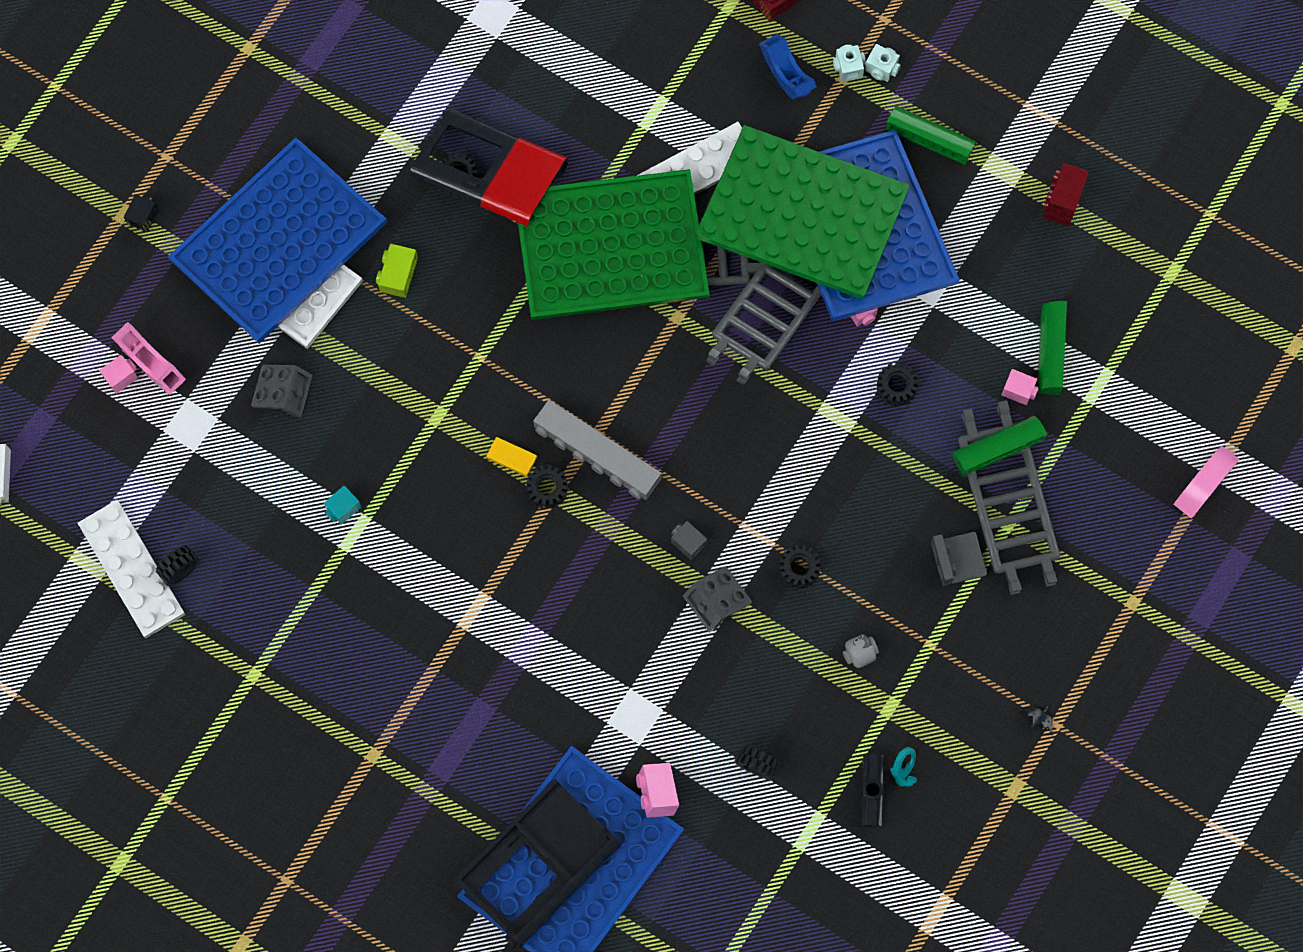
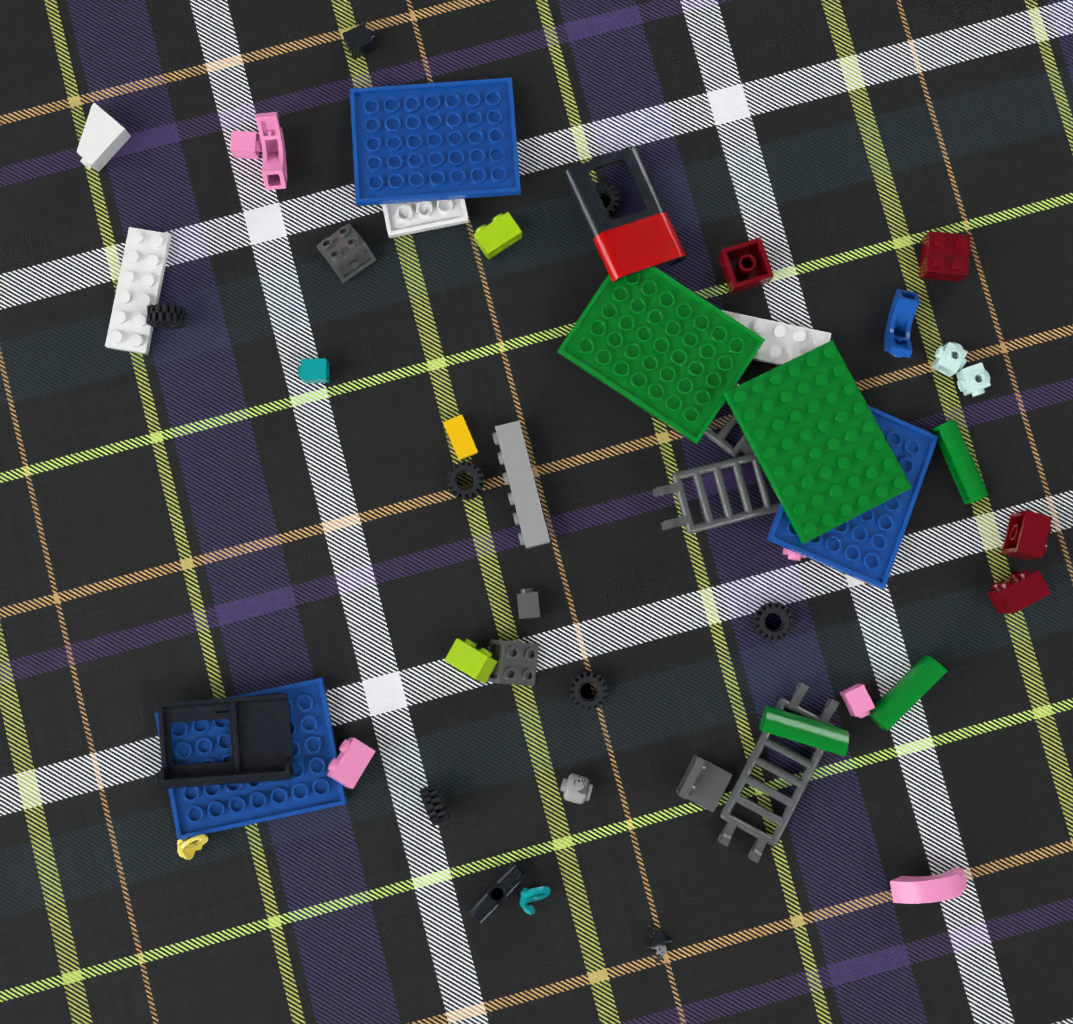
camera: 35 degrees right, 10 degrees up
none -> lime brick [445,638,498,684]
none -> dark red brick [718,237,774,295]
none -> dark red brick [1001,510,1052,560]

